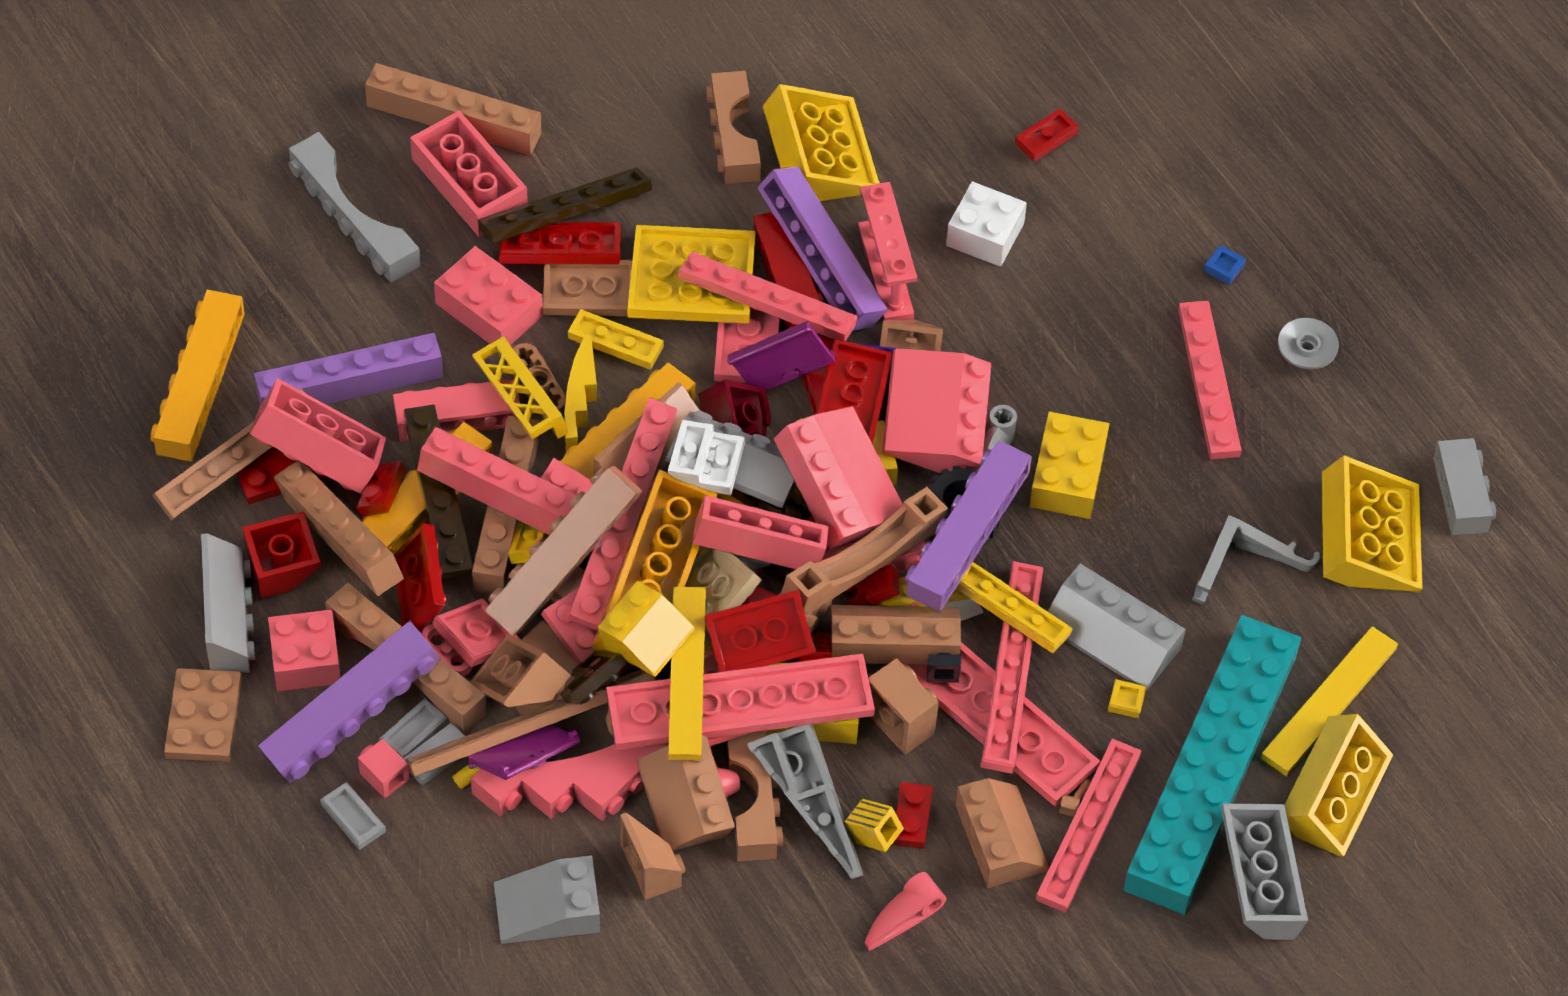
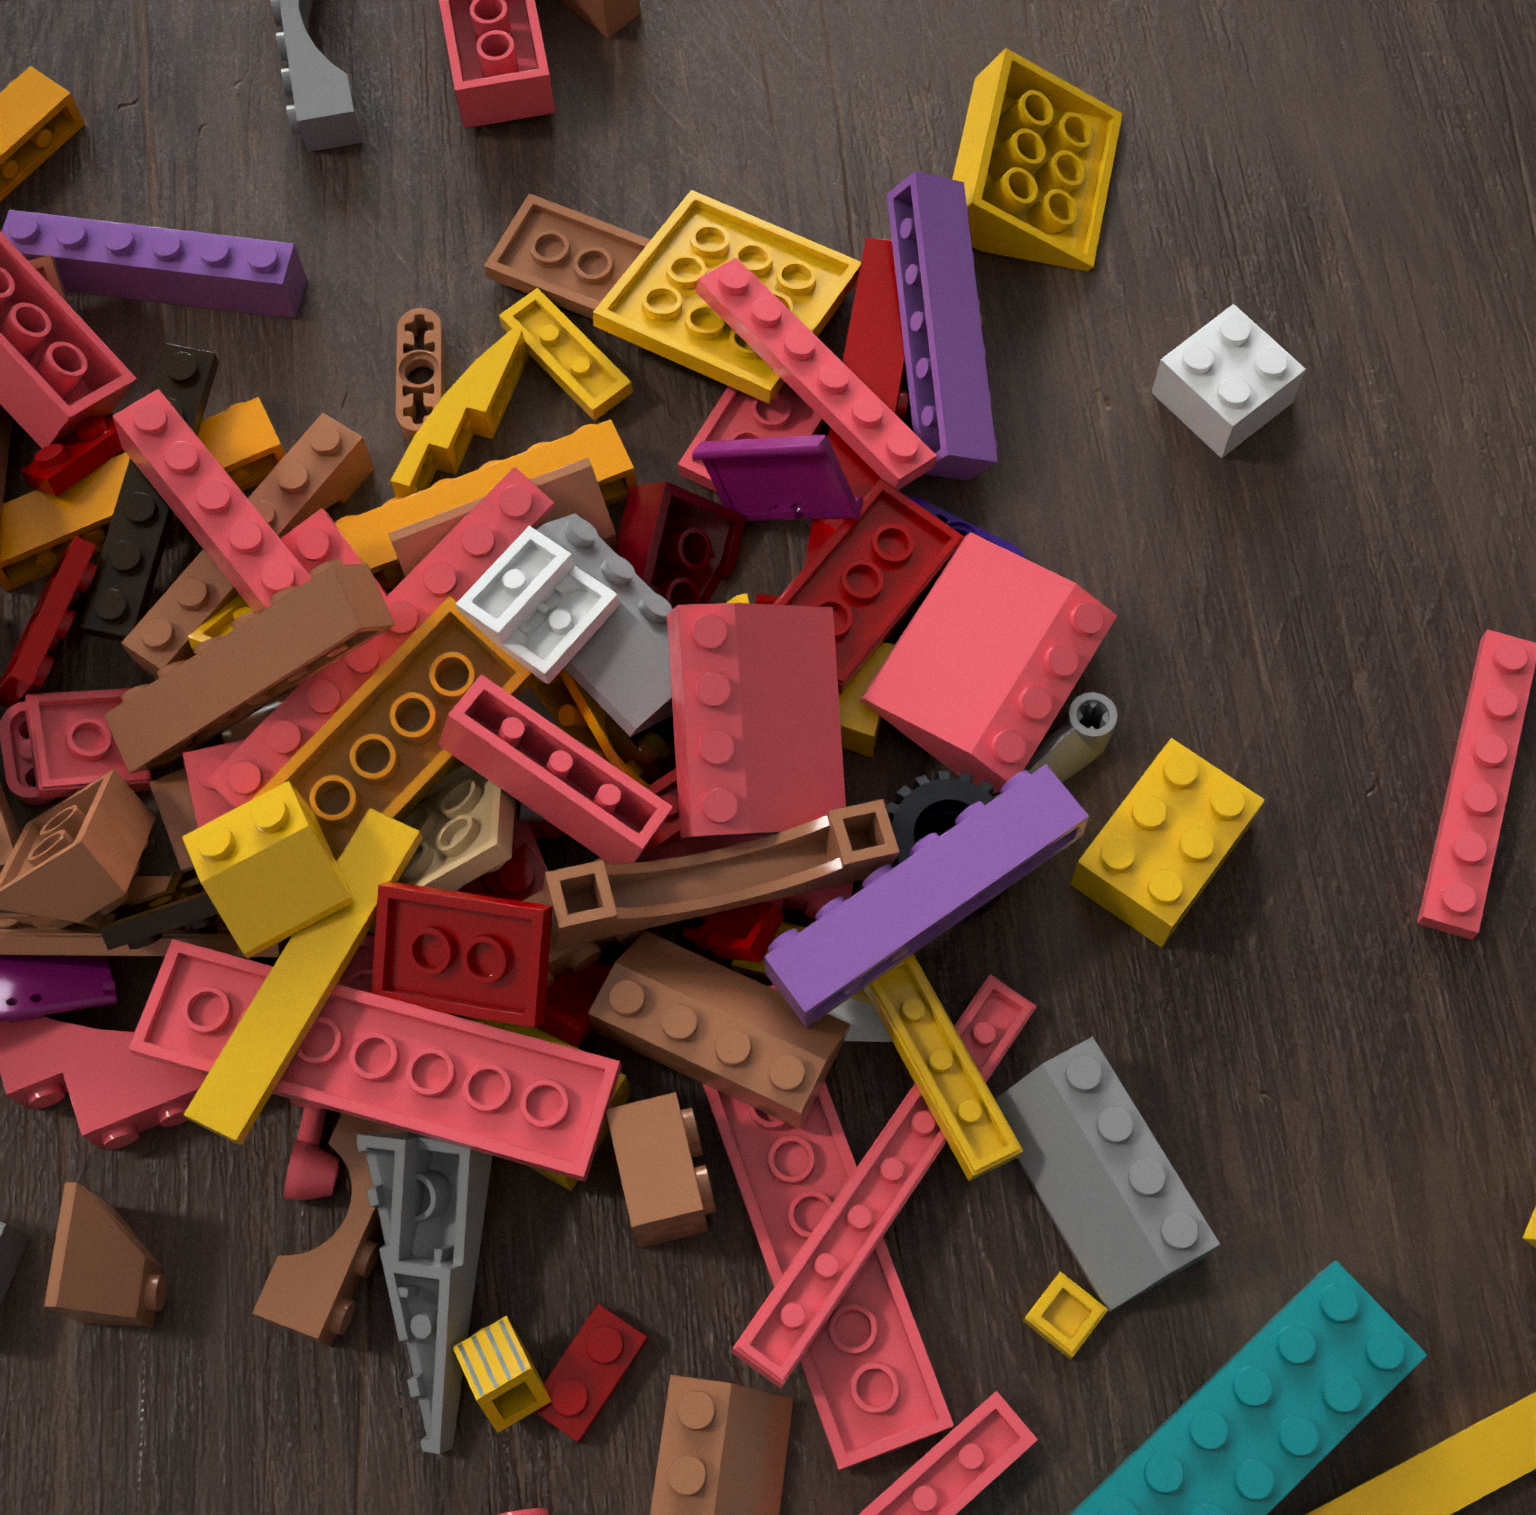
camera: 30 degrees right, 10 degrees up
coral brick [393,379,520,442] -> none
coral brick [434,246,543,345] -> none
yellow fence [472,336,569,439] -> none
dark brown plate [478,167,652,243] -> none
red tile [499,222,621,264] -> none
nougat slope [636,736,735,851] -> none
nougat arch [706,70,761,184] -> none
coral fence [857,182,917,320] -> none
nougat slope [880,320,943,351] -> none
black plate [927,653,961,683] -> none
red plate [1015,108,1079,162] -> none
nougat hand [1059,779,1091,817] -> none
light grey hinge [1192,515,1320,605] -> none

